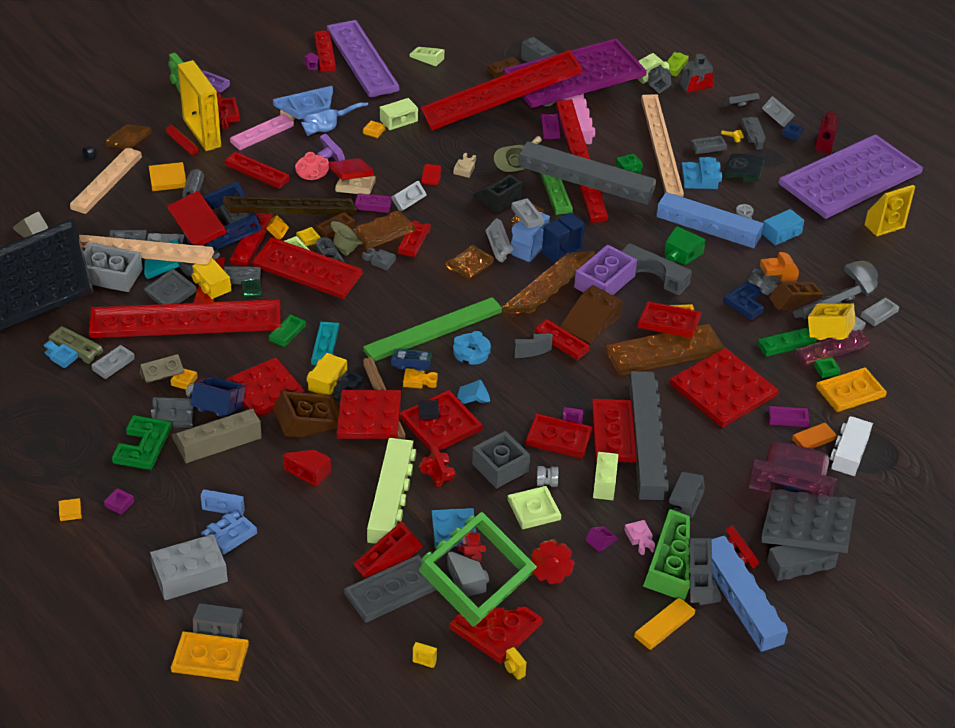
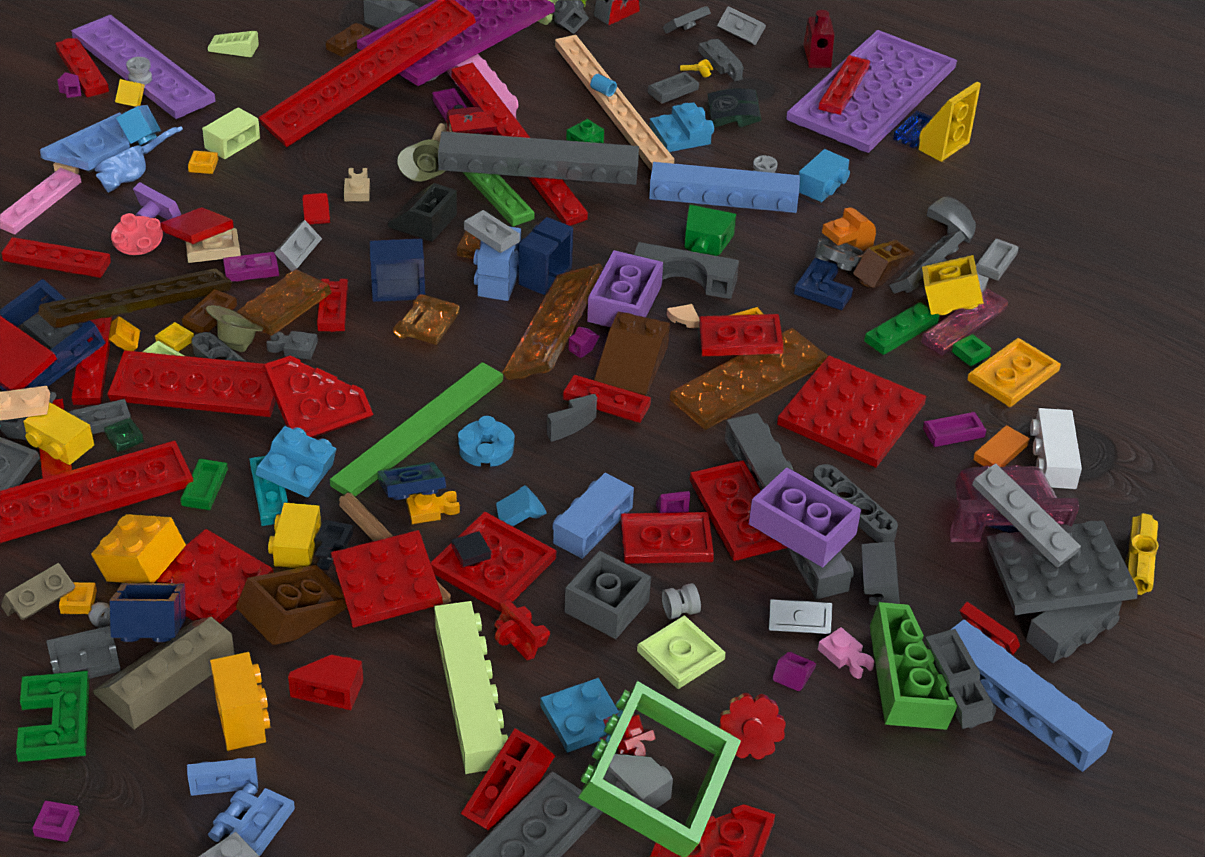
camera: 20 degrees left, 0 degrees up
light grey plate [485,218,514,263] -> none
yellowish green brick [593,452,618,500] -> none
light orange tile [634,598,695,650] -> none
dark blue plate [782,122,804,141] -> none
none -> light orange brick [91,514,186,583]
none -> yellow tile [115,79,145,107]
none -> dark azure brick [116,105,161,145]
none -> light grey wheel [126,57,152,85]
none -> light orange brick [210,652,271,751]
none -> dark azure plate [256,426,336,498]
none -> red plate [263,355,374,438]
none -> dark blue piece [370,239,425,302]
none -> torso [446,105,497,135]
none -> medium blue brick [552,473,634,559]
none -> magenta piece [569,327,599,358]
none -> dark azure hinge [590,73,617,97]
none -> light nougat tile [667,304,699,328]
none -> medium lavender brick [749,468,861,568]
none -> plate [768,599,832,634]
none -> dark grey beam [812,464,898,543]
none -> red tile [818,55,870,115]
none -> clear blue tile [893,111,933,148]
none -> light grey plate [972,463,1081,568]
none -> yellow piece [1125,513,1159,595]

